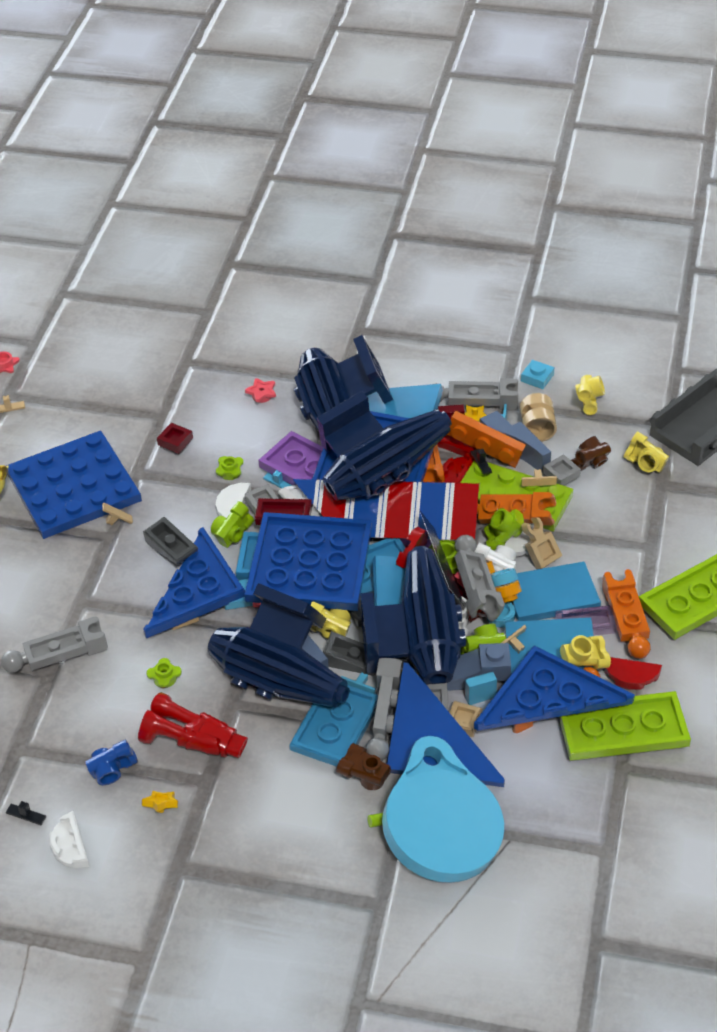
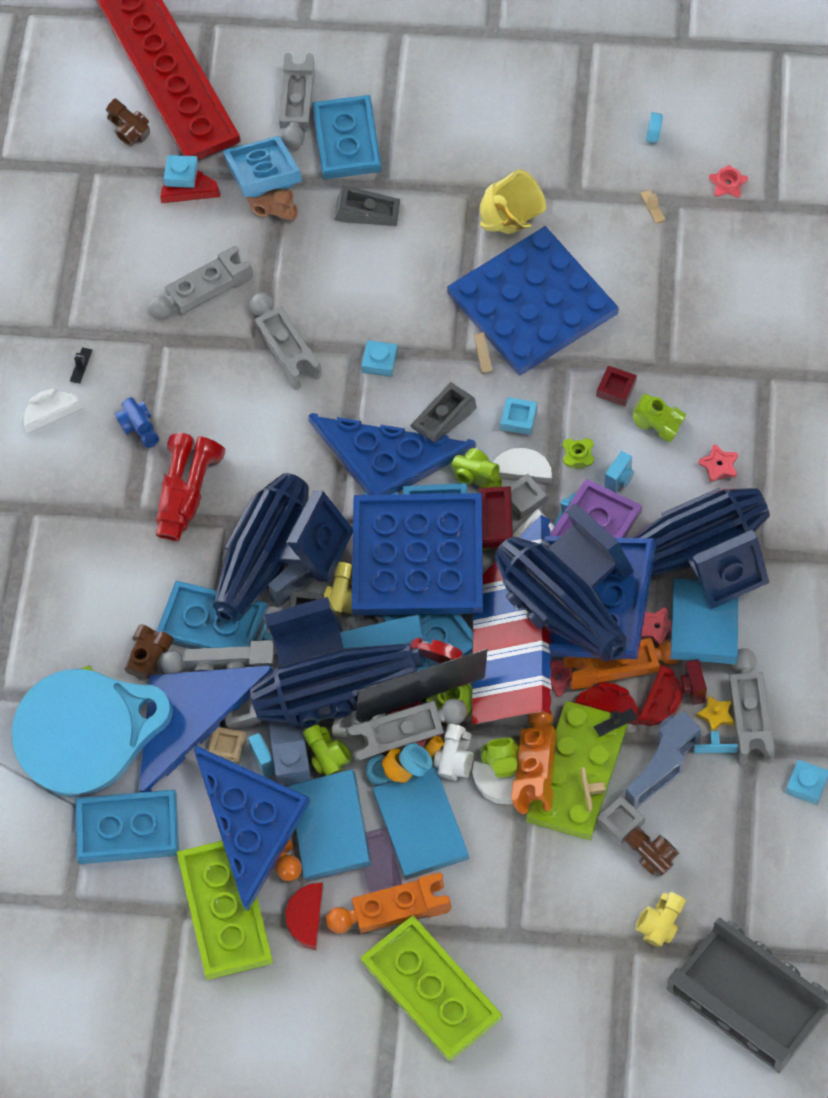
camera: 85 degrees right, 15 degrees up
yellow piece [142,791,178,813] -> none
lime plate [146,658,182,688] -> none
orange plate [447,411,526,468] -> none
tan piece [501,625,526,654] -> none
tan wheel [520,393,557,442] -> none
tan plate [521,517,562,569] -> none
light yellow plate [560,635,611,669] -> none
light yellow plate [575,375,605,415] -> none
none -> dark azure tile [76,790,179,864]
none -> medium azure plate [361,340,398,377]
none -> medium azure plate [500,397,538,435]
none -> medium azure plate [605,450,634,493]
none -> lime plate [633,393,687,443]

